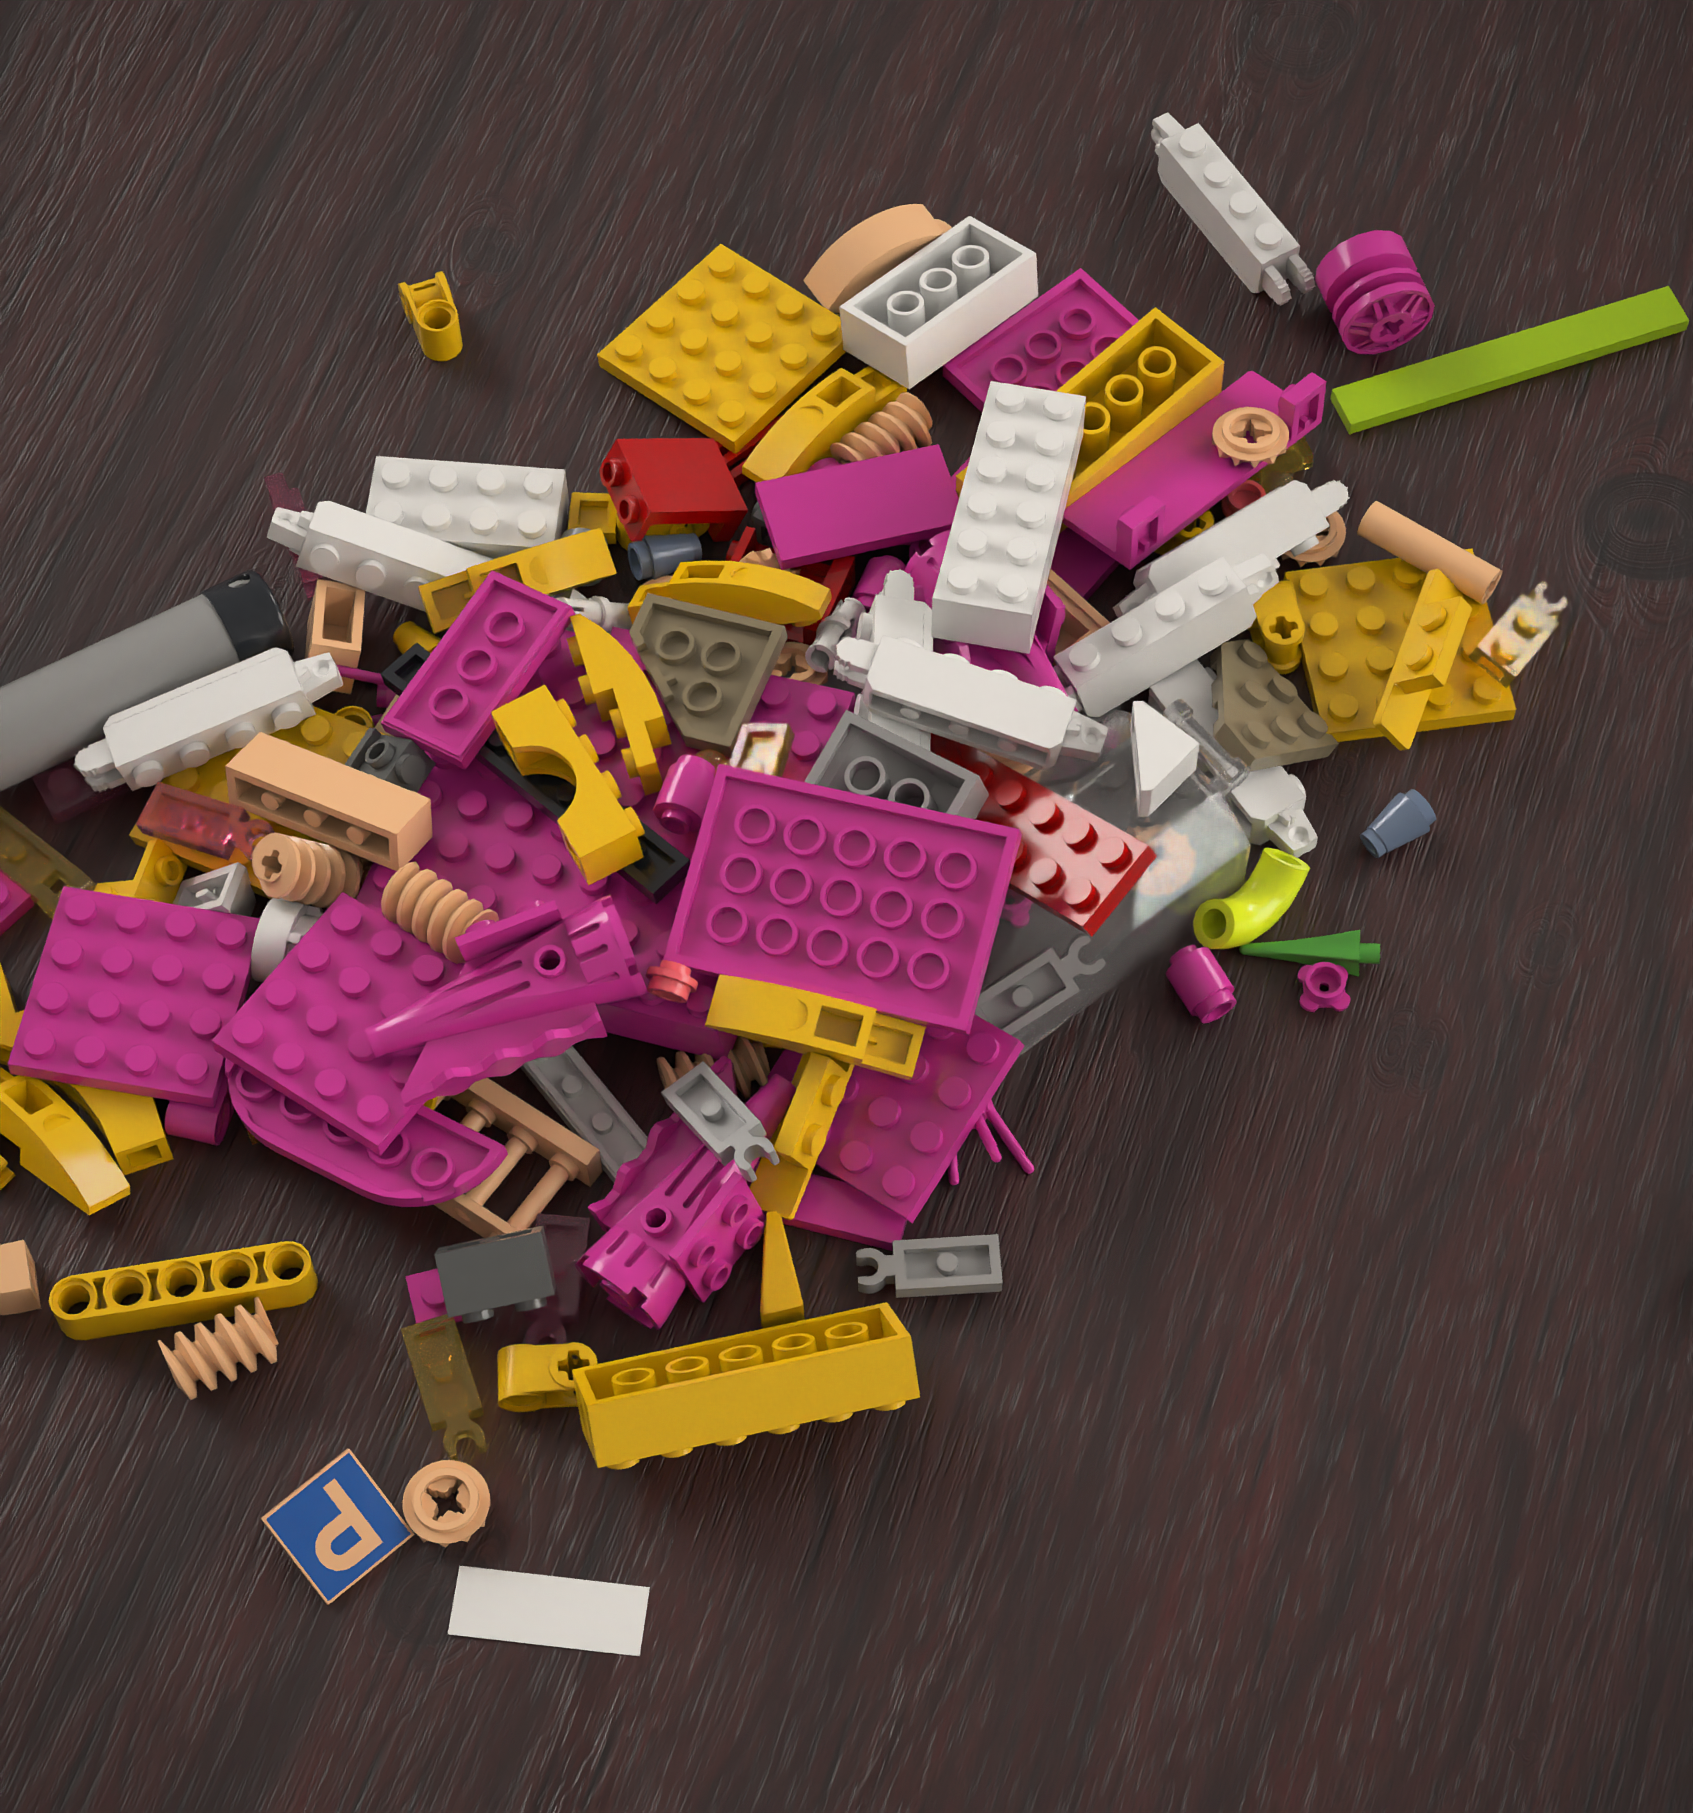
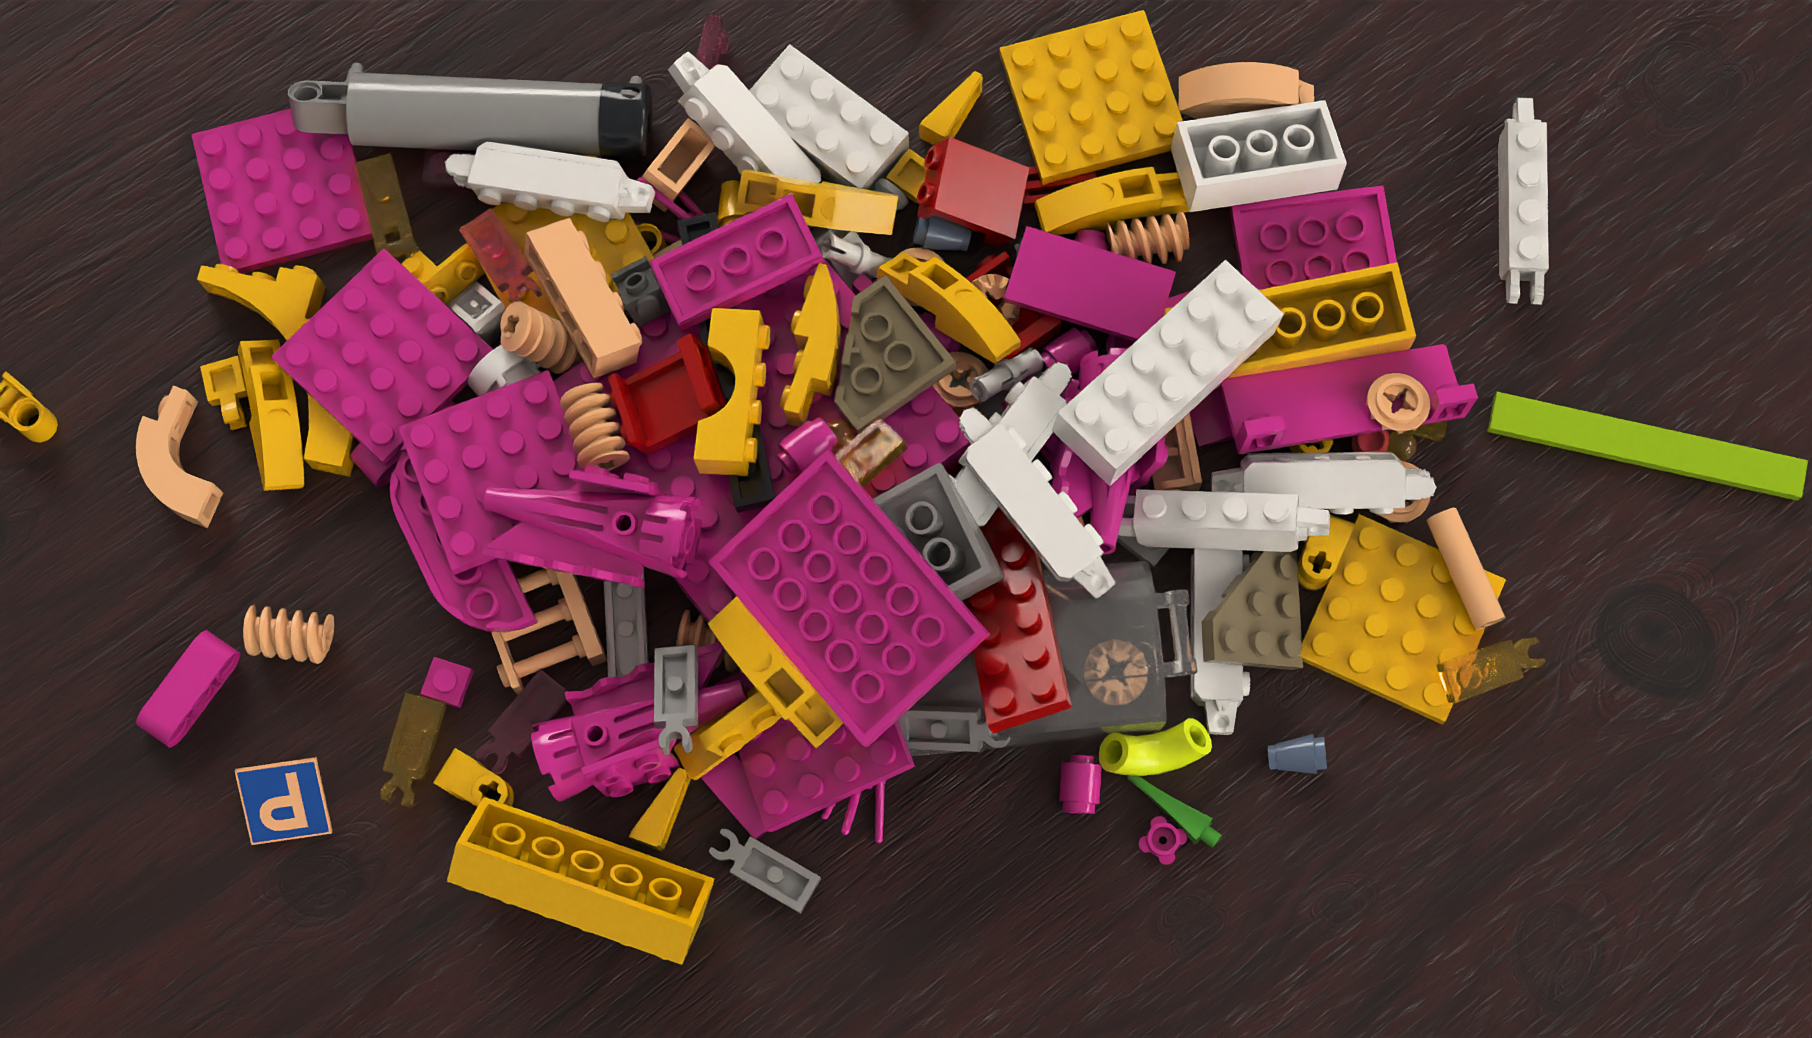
camera: 35 degrees right, 15 degrees up
yellow beam [49,1241,318,1340] -> none
light nougat gear [403,1460,491,1548] -> none
dark grey brick [435,1226,557,1323] -> none
white sticker [448,1566,650,1656] -> none
coral plate [646,960,698,1003] -> none
white slope [1130,701,1200,817] -> none
dark pink wheel [1315,230,1435,354] -> none
yellow bracket [1373,569,1472,751] -> none
none -> dark pink beam [136,630,241,748]
none -> red panel [608,333,727,456]
none -> yellow slope [919,71,983,145]

